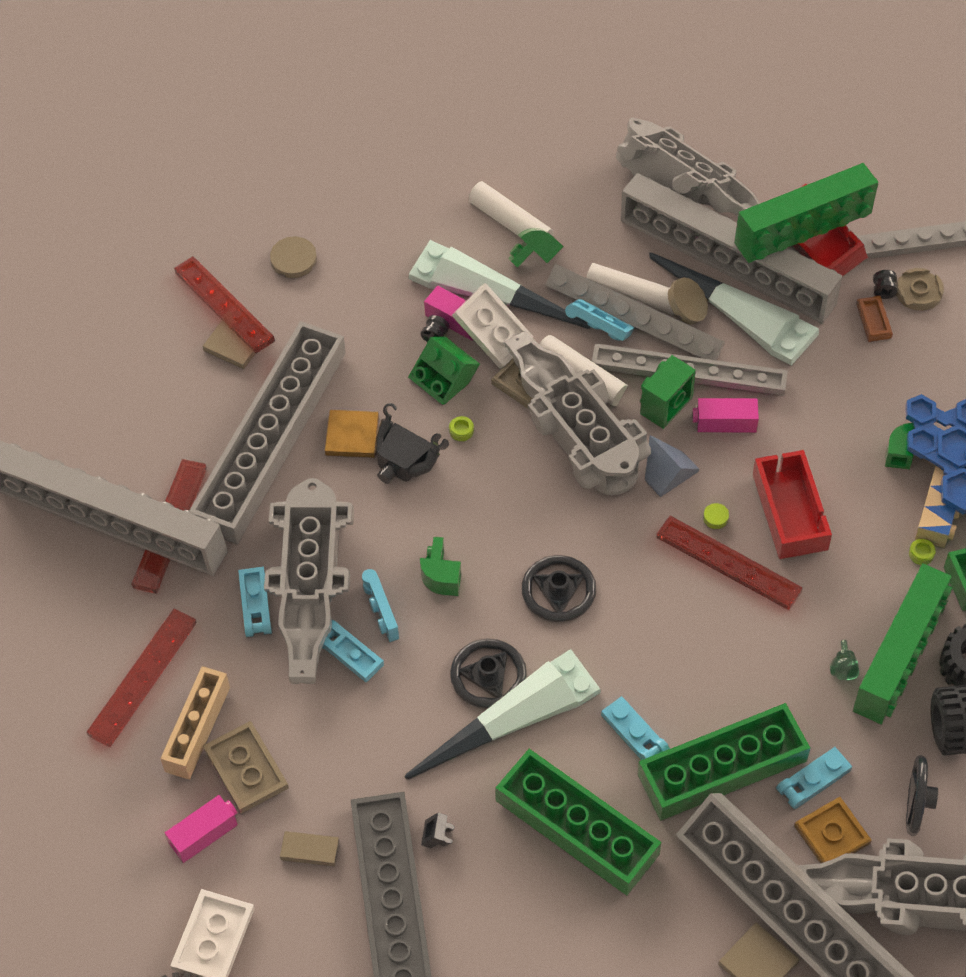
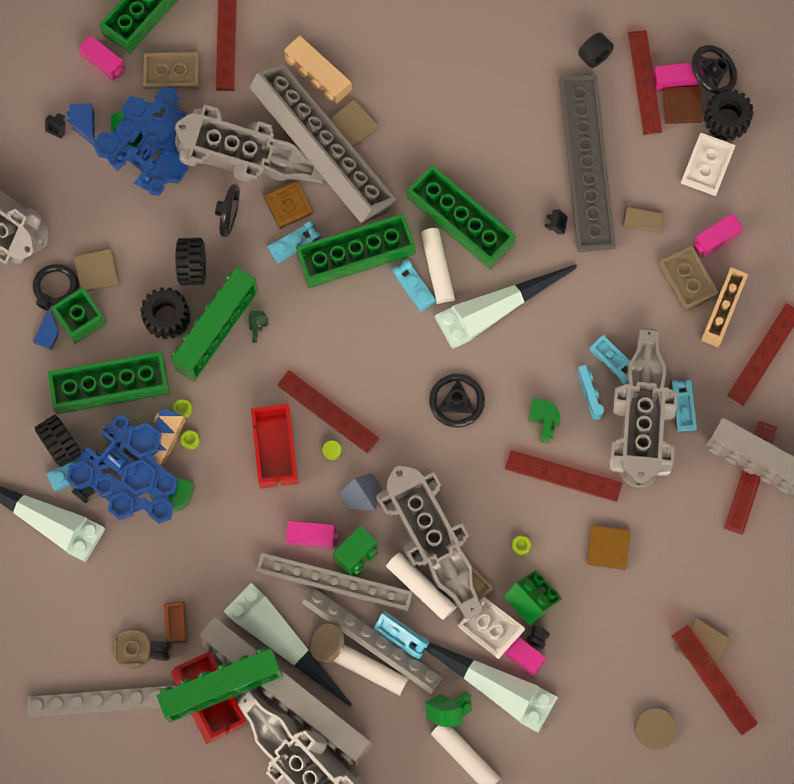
camera: 175 degrees left, 15 degrees up
light grey brick [189,321,346,544] -> none
black torso [375,403,449,484] -> none
black piece [450,638,527,708] -> none
none -> lime tile [180,430,200,450]
none -> white brick [421,228,455,304]
none -> clear red tile [505,450,622,502]

